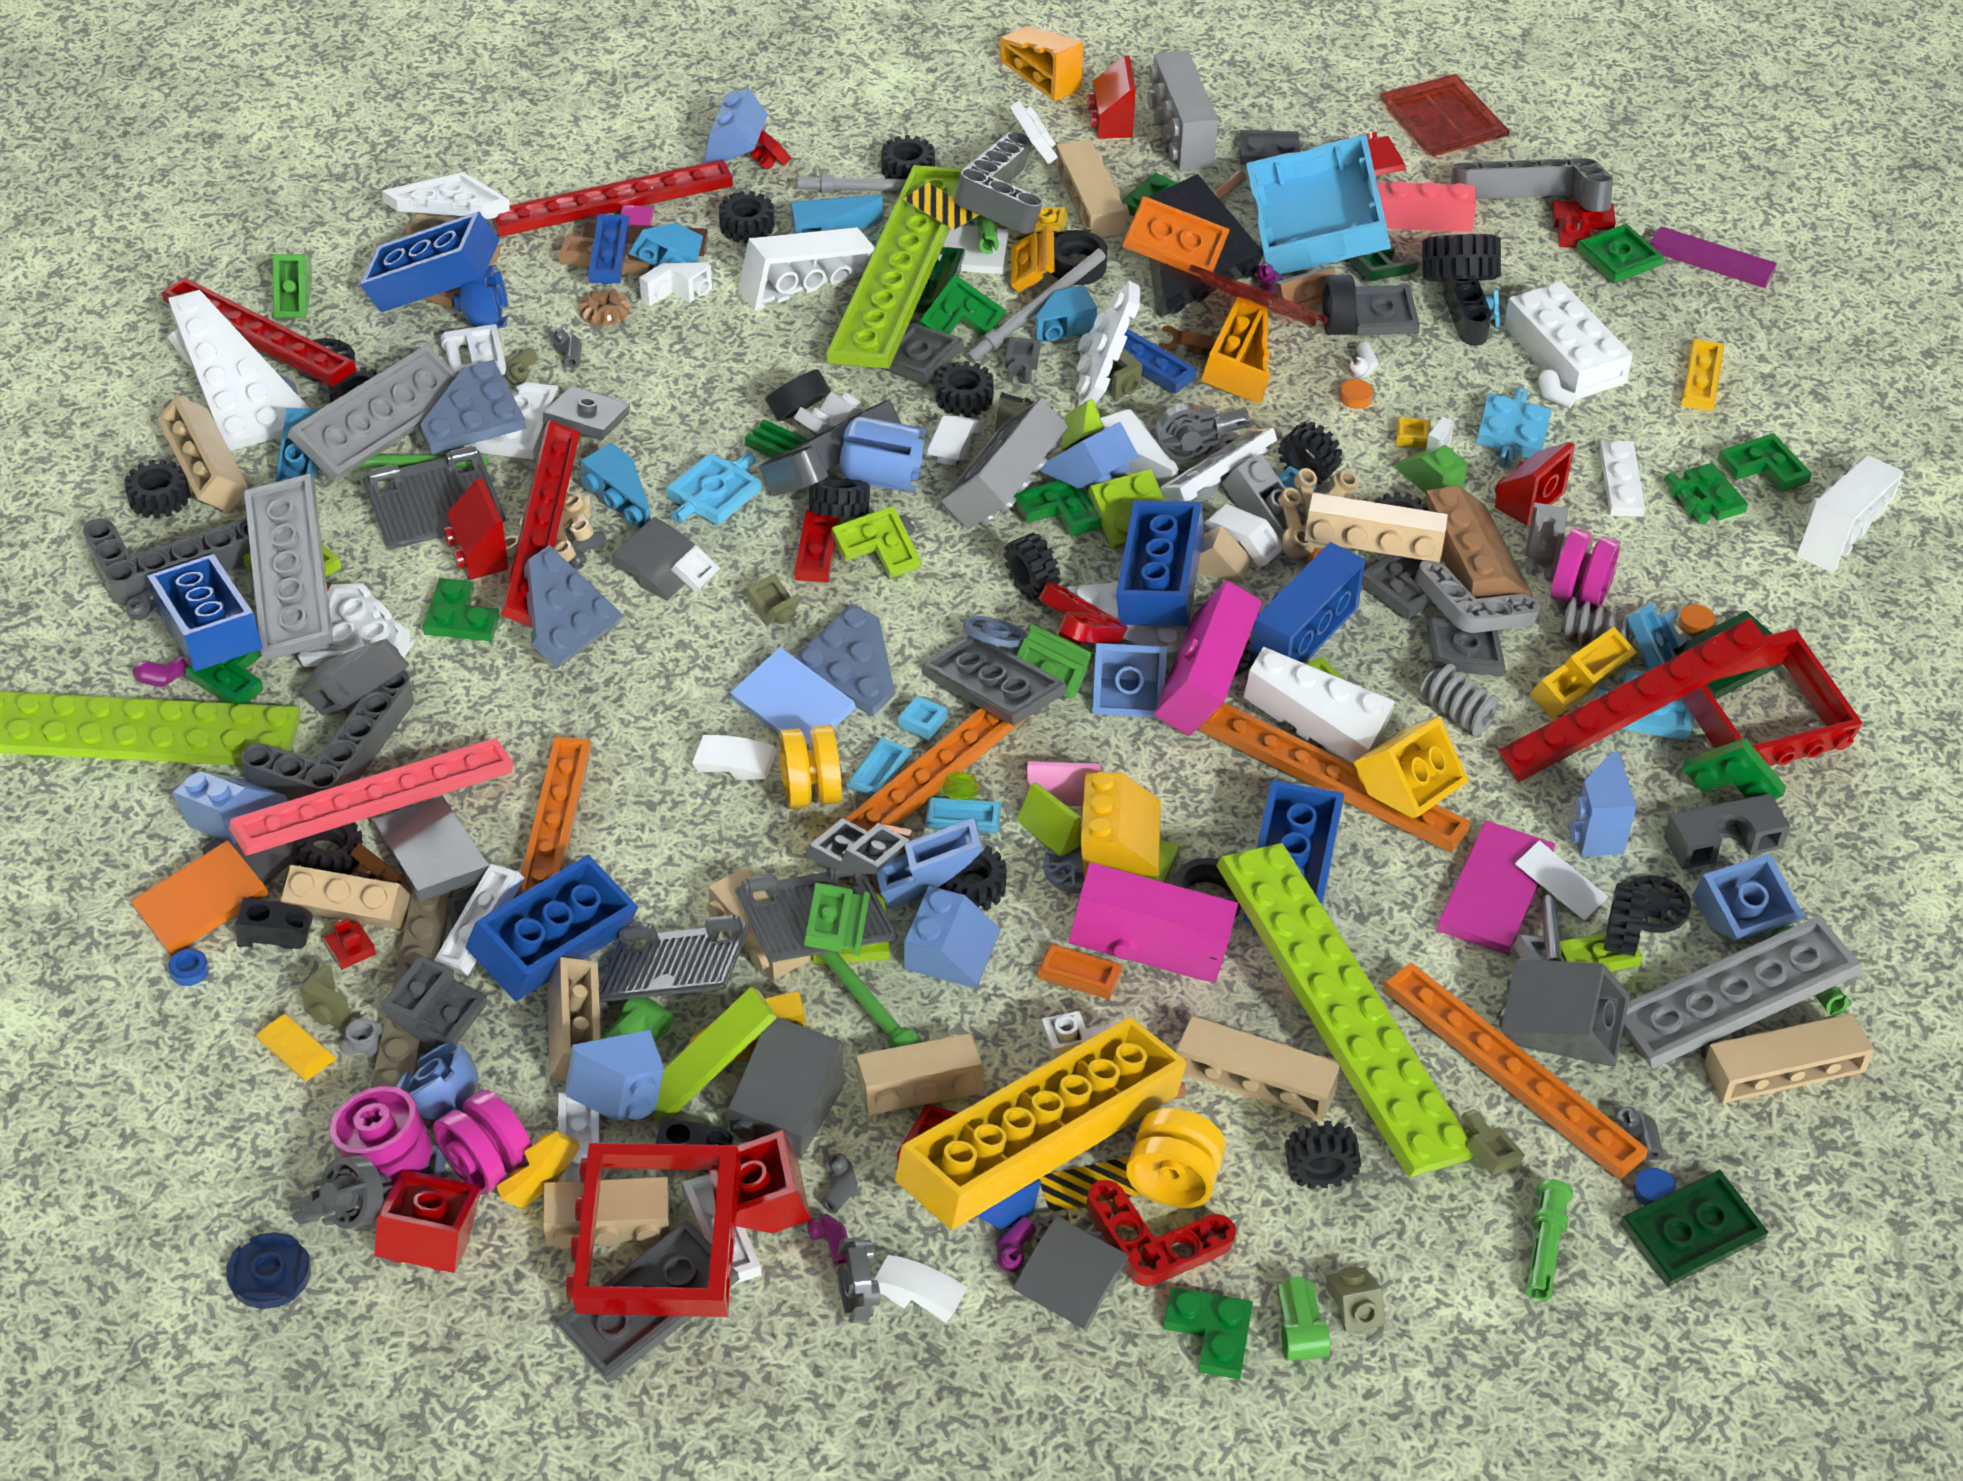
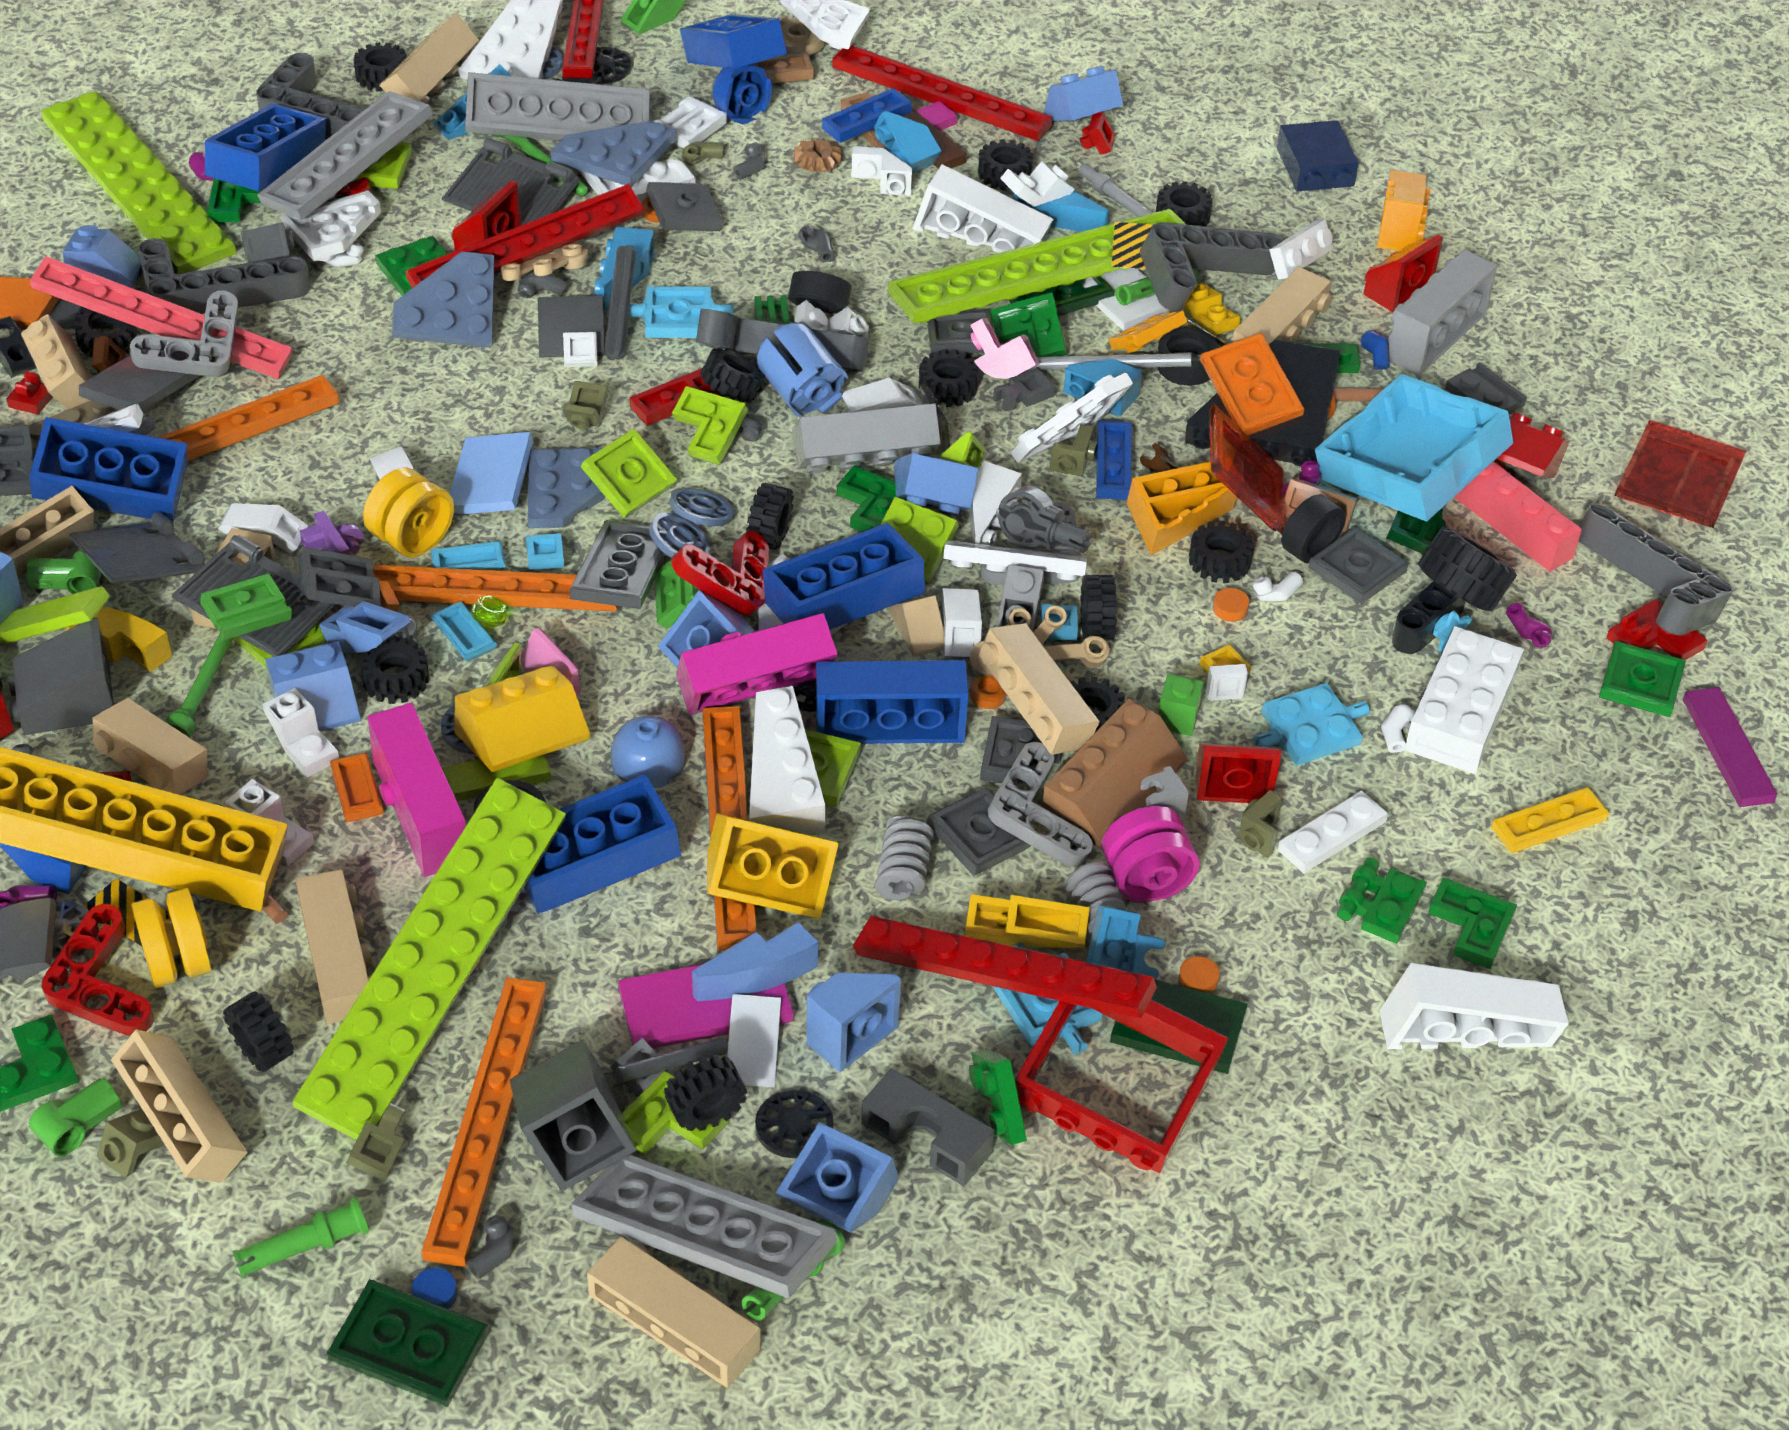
camera: 50 degrees right, 0 degrees up
none -> tan brick [111,1029,247,1183]
none -> light grey beam [130,291,238,377]
none -> white slope [218,503,308,555]
none -> white slope [262,688,339,778]
none -> medium lavender hips [299,511,364,555]
none -> lime plate [580,428,677,519]
none -> dark grey axle [604,245,636,360]
none -> medium blue cylinder [610,715,686,788]
none -> sand blue wheel [669,488,734,527]
none -> medium blue slope [692,922,818,1001]
none -> dark grey arm [798,225,835,262]
none -> brick [970,318,1040,378]
none -> white slope [1001,161,1075,207]
none -> black tyre [1189,521,1254,583]
none -> olive bracket [1238,790,1282,858]
none -> dark blue brick [1277,120,1359,192]
none -> blue arm [1360,330,1390,370]
none -> magenta arm [1506,603,1552,648]

